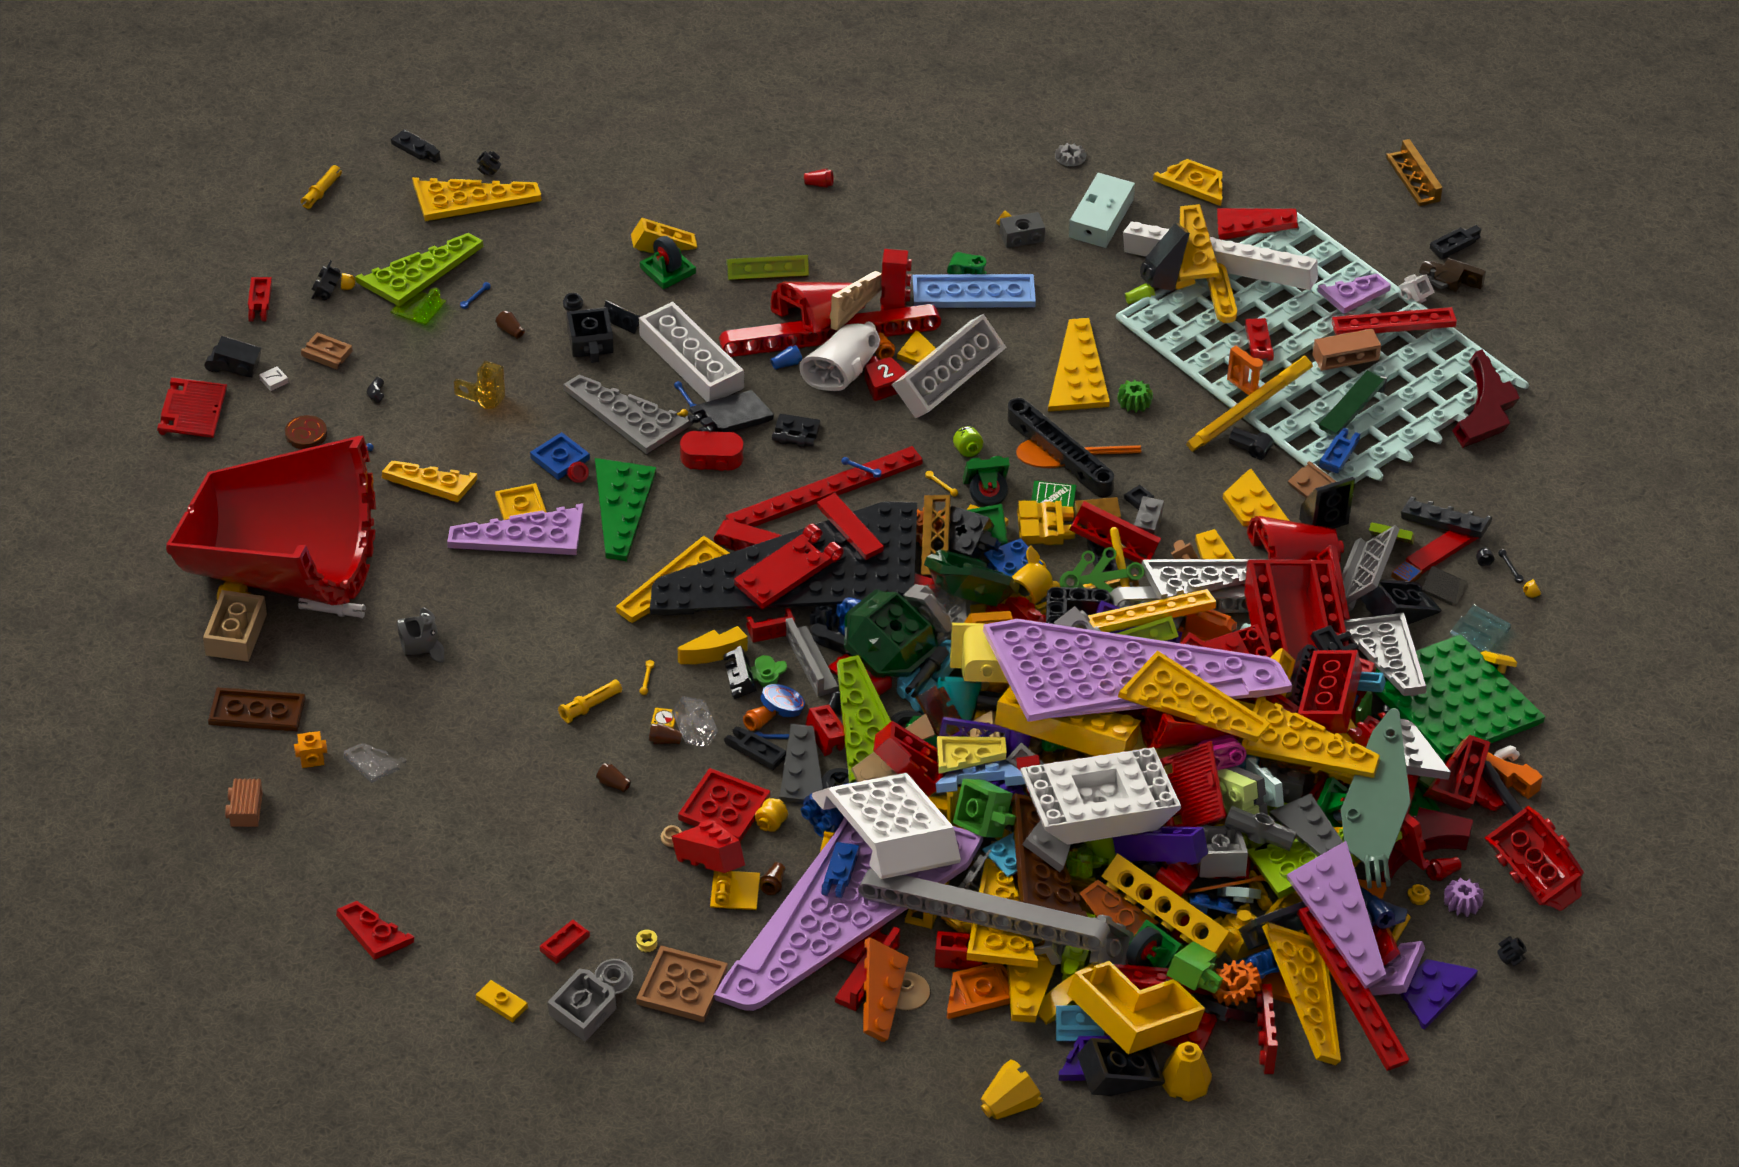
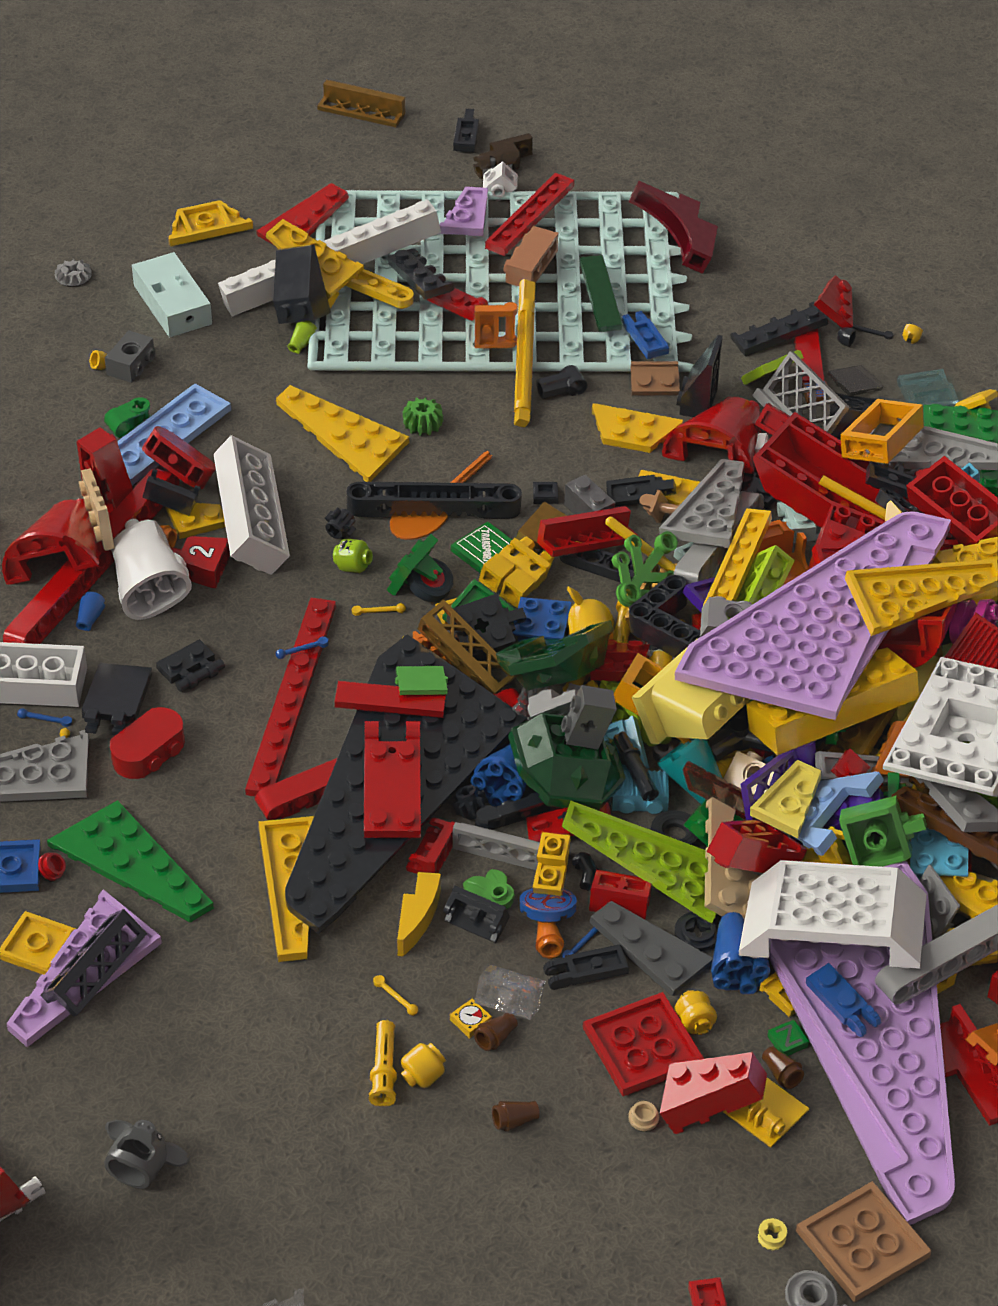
camera: 50 degrees left, 0 degrees up
none -> black fence [40,909,147,1017]
none -> red brick [142,426,216,489]
none -> black hinge [142,469,200,516]
none -> black gear [324,507,356,539]
none -> black hinge [387,248,454,300]
none -> bright green piece [395,666,448,695]
none -> yellow head [400,1043,446,1088]
none -> yellow slope [533,832,571,896]
none -> dark grey brick [561,685,617,749]
none -> black hinge [606,474,677,507]
none -> green tile [767,1019,809,1056]
none -> red wing [813,275,853,328]
none -> yellow bar [819,475,886,520]
none -> light orange window [841,399,924,464]

